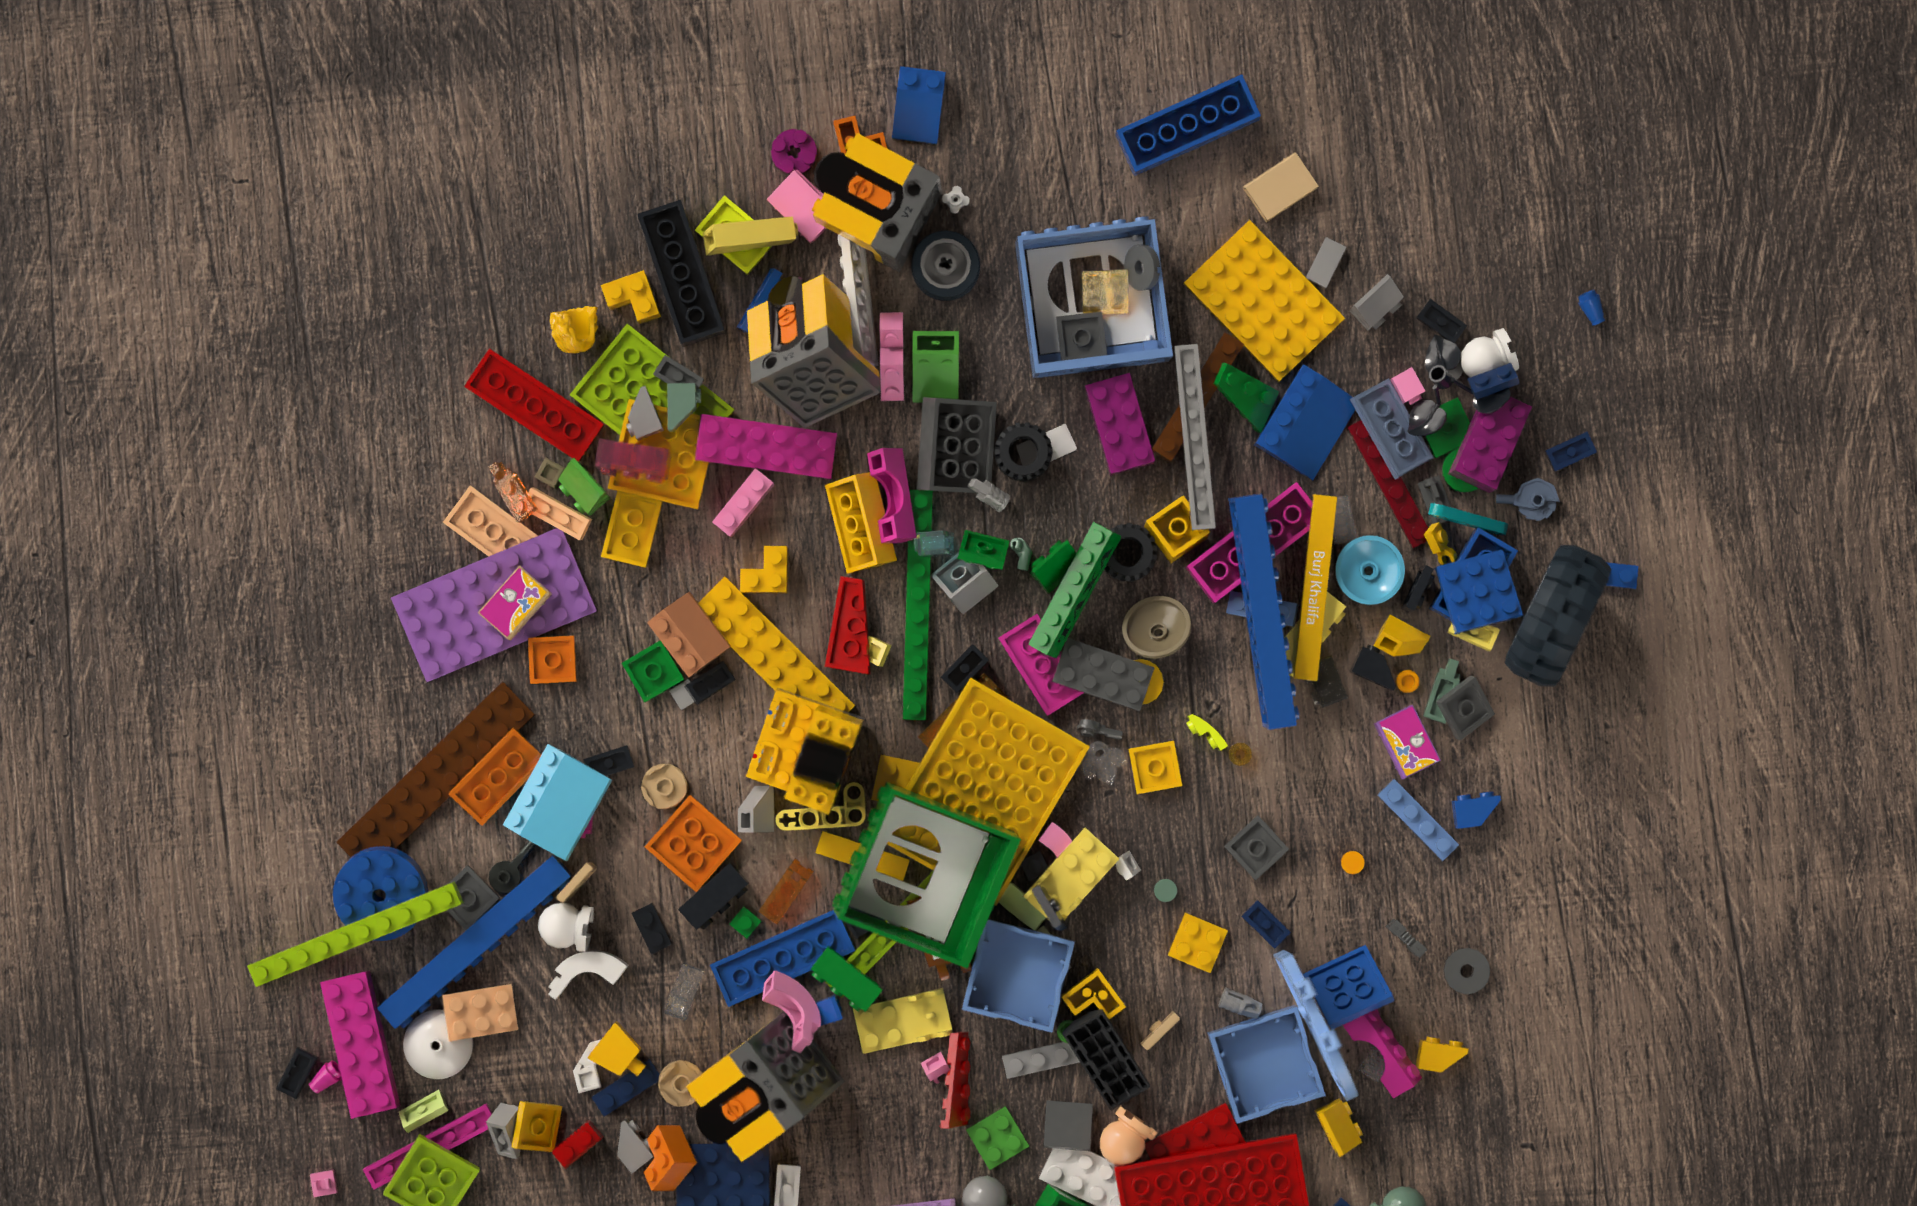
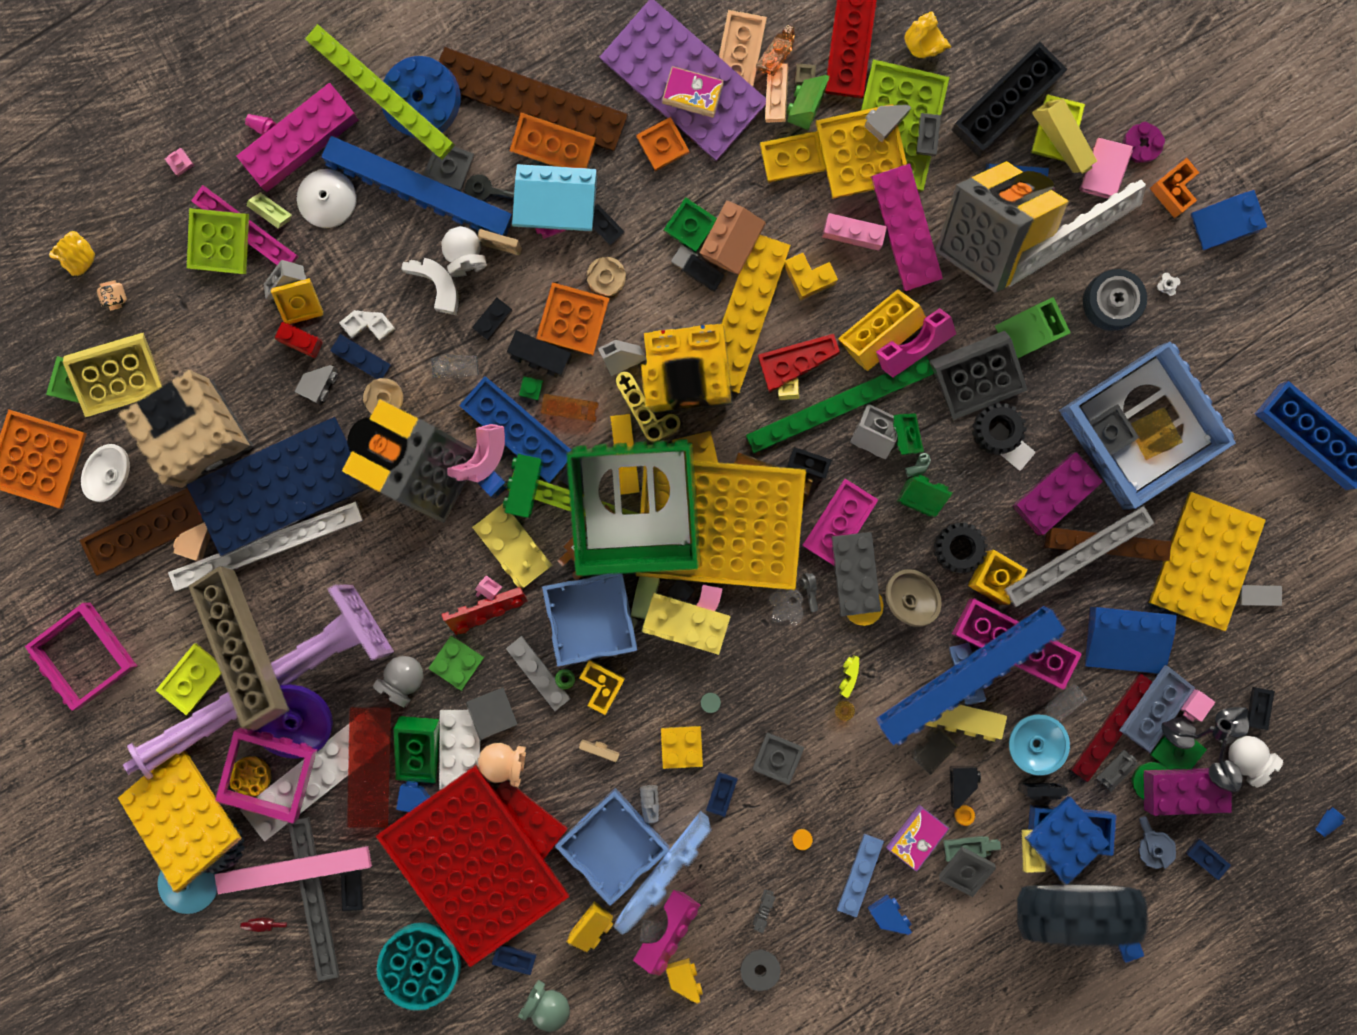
camera: 60 degrees right, 0 degrees up
black plate [276,1047,319,1099] -> none
light nougat plate [442,984,518,1041] -> none
yellow torso [587,1021,646,1077] -> none
clear pink brick [595,439,672,483] -> none
yellow brick [601,270,661,324] -> none
orange brick [644,1125,697,1191] -> none
sand green slope [667,383,701,432] -> none
piece [812,133,943,273] -> none
bright pink arch [880,312,904,401] -> none
clear light blue slope [914,530,955,557] -> none
light grey hinge [968,479,1010,512] -> none
green brick [1028,522,1122,658] -> none
black plate [1032,885,1068,931] -> none
black piece [1063,1009,1150,1110] -> none
white plate [1116,851,1141,880] -> none
dark grey tile [1124,244,1160,291] -> none
yellow plate [1128,741,1182,794] -> none
green wing [1213,363,1279,433] -> none
tan piece [1243,152,1319,223] -> none
yellow tile [1293,494,1337,681] -> none
blue plate [1303,945,1395,1030] -> none
light grey slope [1350,274,1404,331] -> none
yellow slope [1373,614,1430,657] -> none
yellow plate [1424,522,1457,565] -> none
teal beam [1428,503,1508,535] -> none
dark blue plate [1467,363,1520,400] -> none

